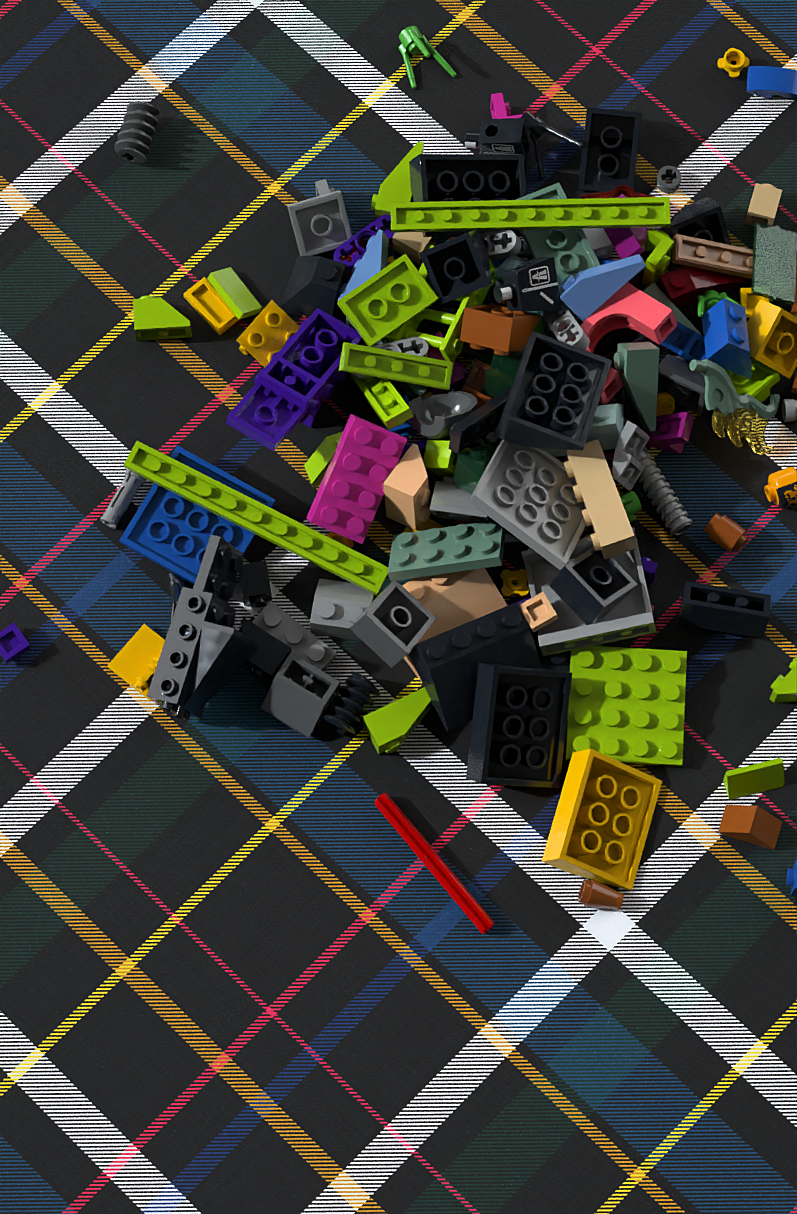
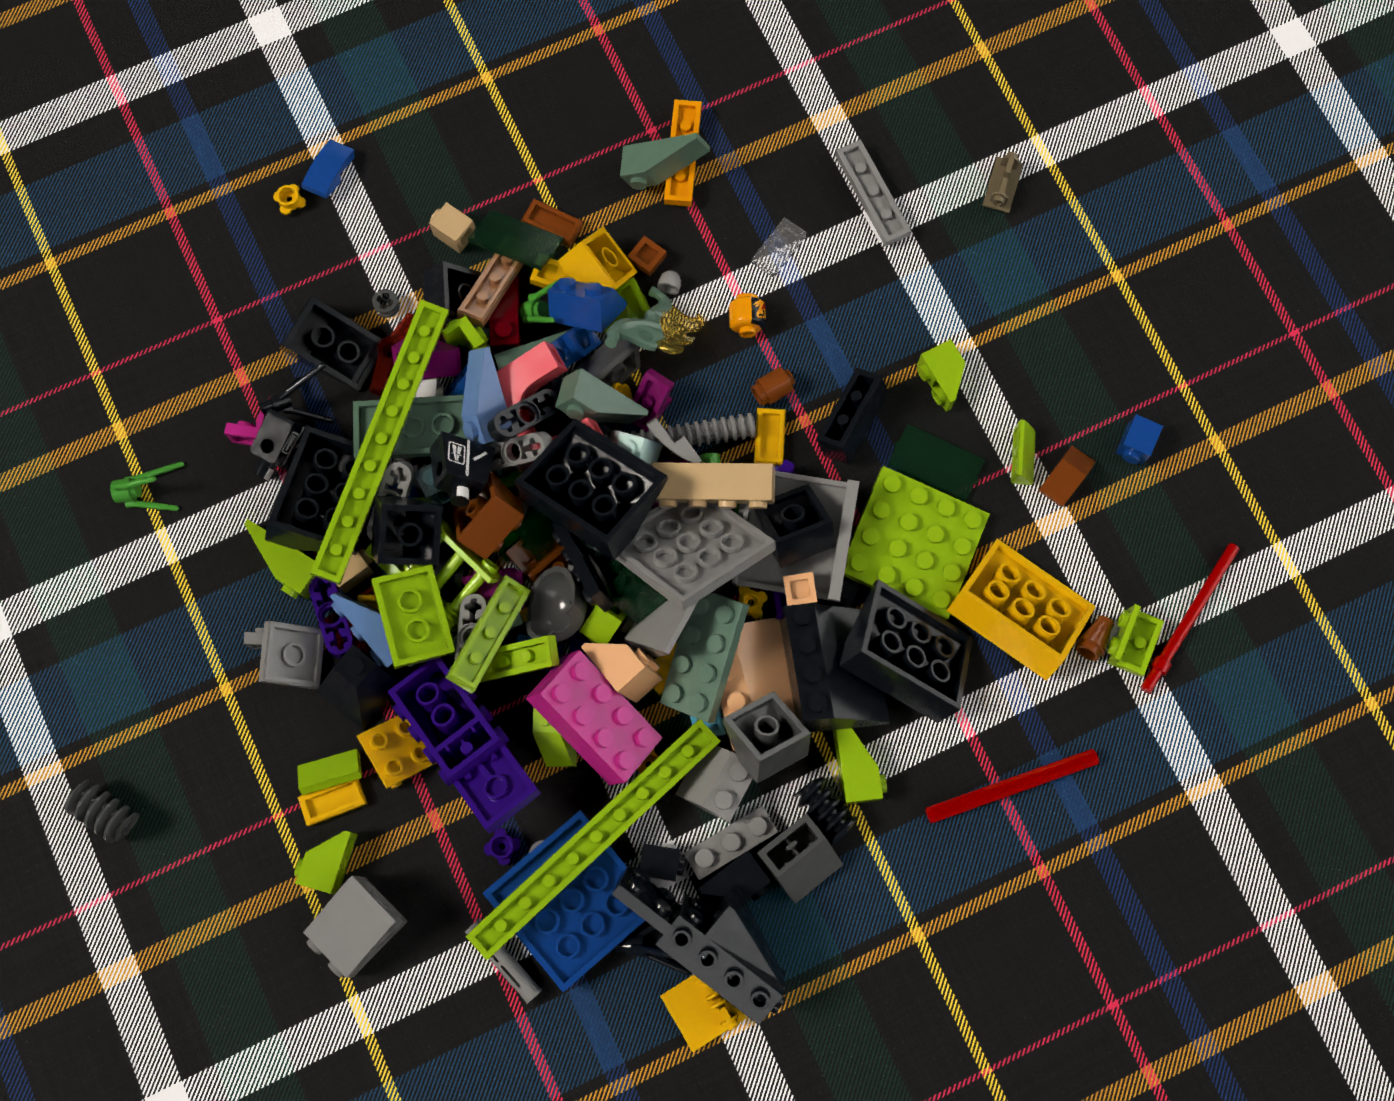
camera: 70 degrees left, 5 degrees up
none -> light grey slope [303,875,408,978]
none -> dark purple plate [484,828,521,865]
none -> black beam [487,389,560,442]
none -> yellow tile [754,408,786,467]
none -> clear green piece [887,424,985,502]
none -> lime bracket [1106,604,1164,677]
none -> red bar [1140,543,1240,694]

